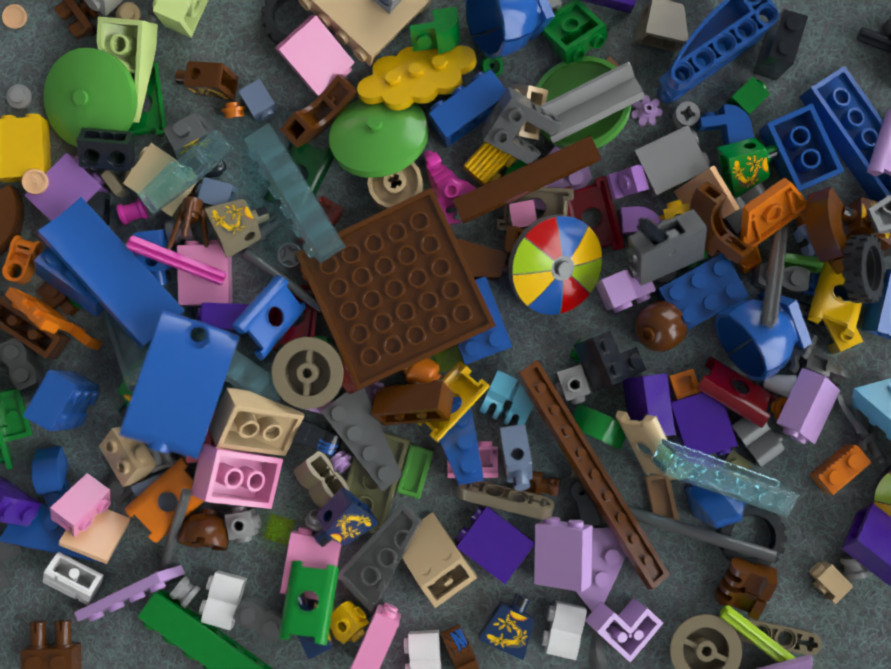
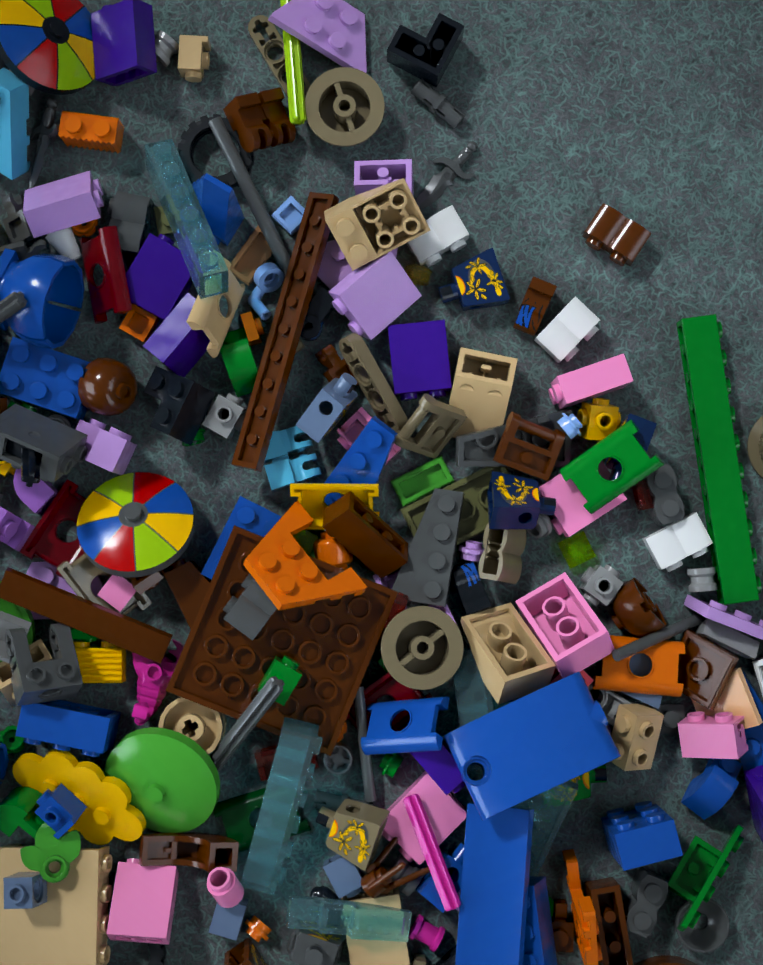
camera: 135 degrees left, 0 degrees up
none -> bright green plate [20,822,81,883]
none -> blue brick [34,783,87,839]
none -> bright pink brick [207,867,244,908]
none -> dark grey axle [210,676,284,773]
none -> dark grey brick [222,573,277,641]
none -> orange plate [240,311,265,346]
none -> orange wing [243,501,367,611]
none -> light blue plate [248,262,284,320]
none -> green brick [258,655,302,706]
none -> light blue tile [271,196,305,236]
none -> tan slope [324,178,431,271]
none -> green plate [379,753,404,778]
none -> dark tan plate [394,394,467,459]
none -> clear yellow tile [405,264,431,286]
none -> reddish brown plate [493,412,566,481]
none -> light blue plate [557,413,583,439]
none -> clear red tile [632,480,653,511]
none -> reddish brown plate [678,630,739,710]
none -> light grey slope [695,618,760,659]

